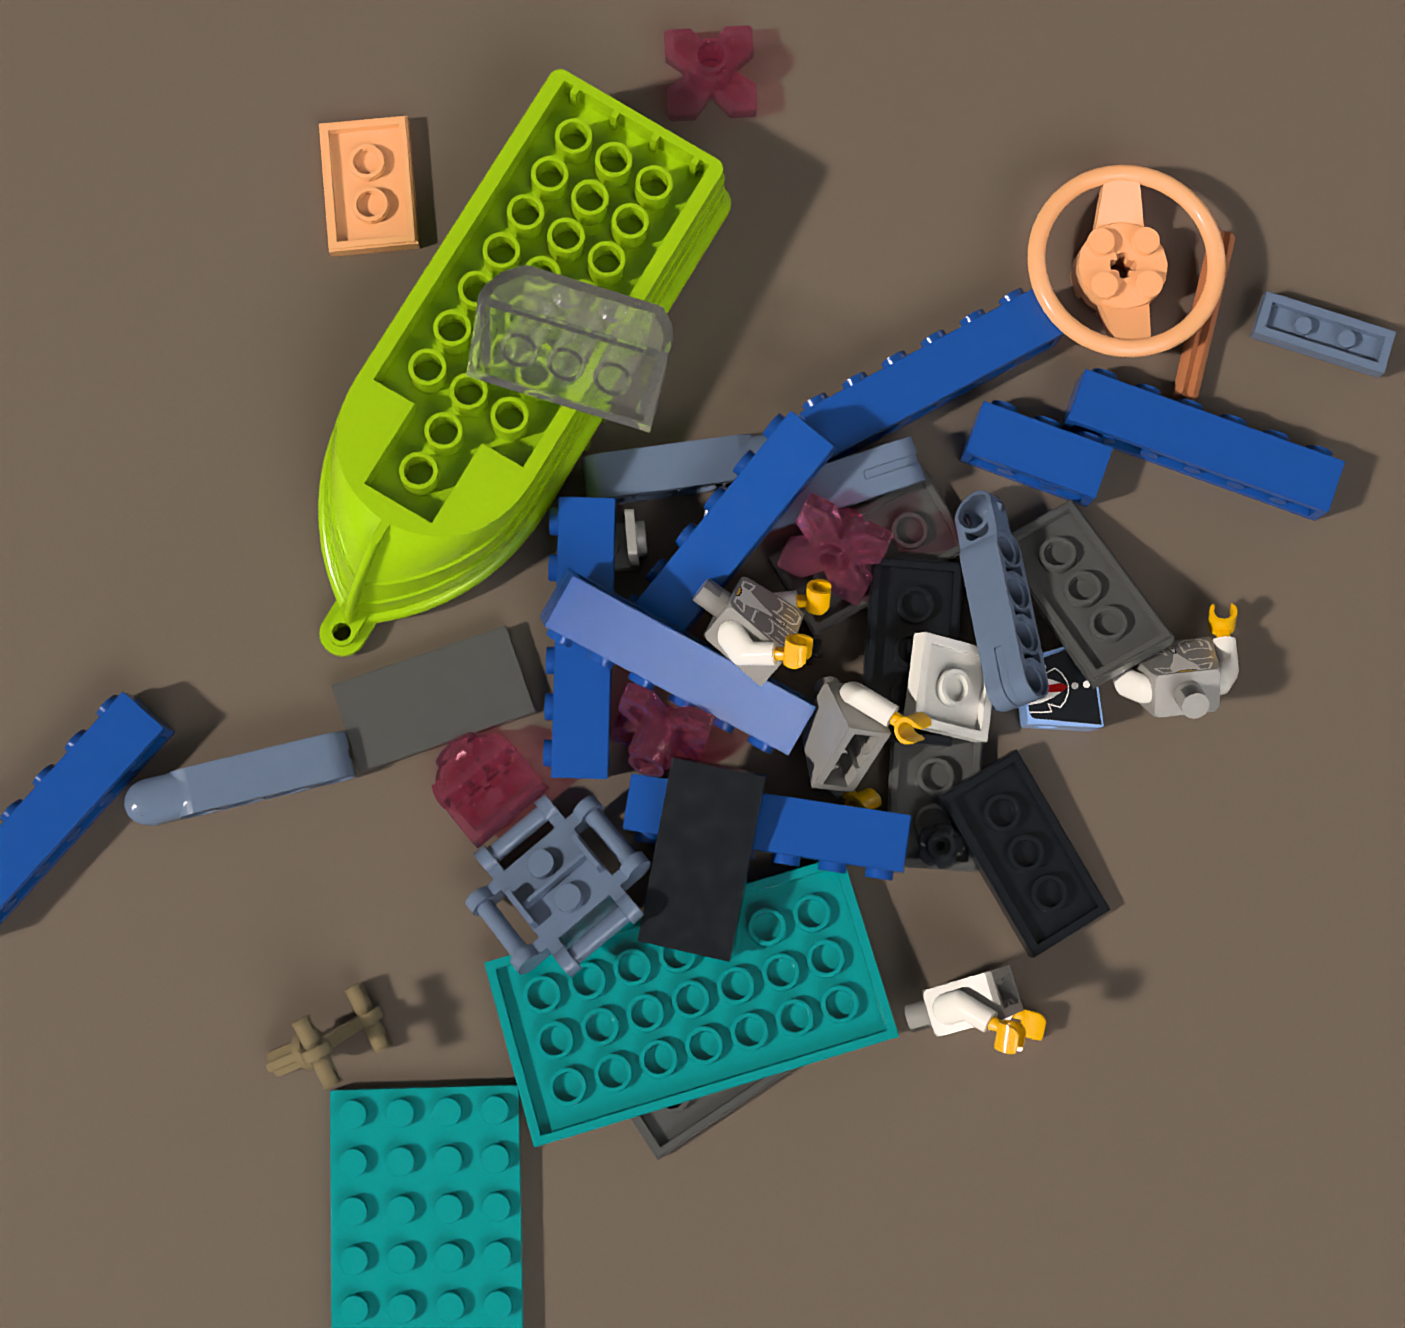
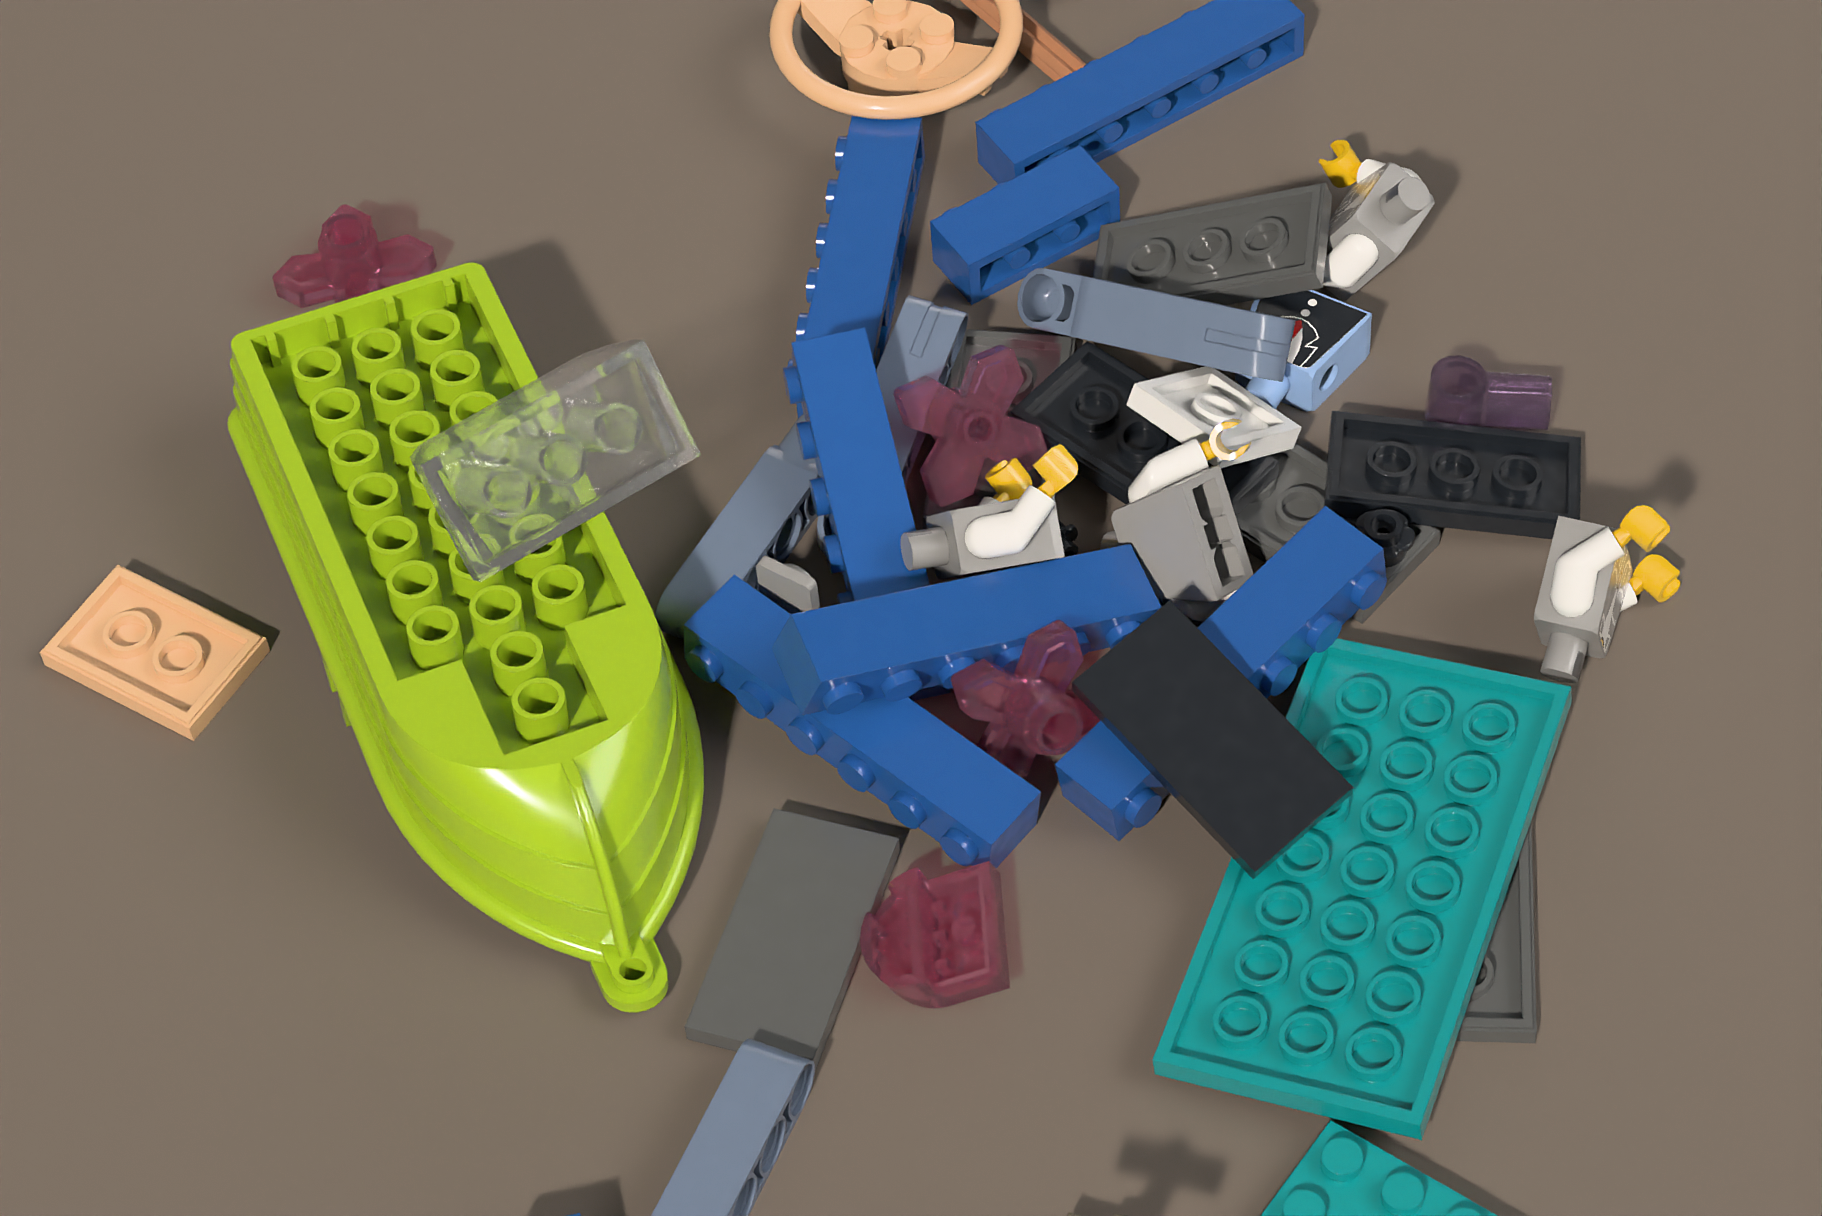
camera: 45 degrees left, 30 degrees down
sand blue brick [465,794,651,978] -> none
none -> clear purple piece [1424,355,1552,430]

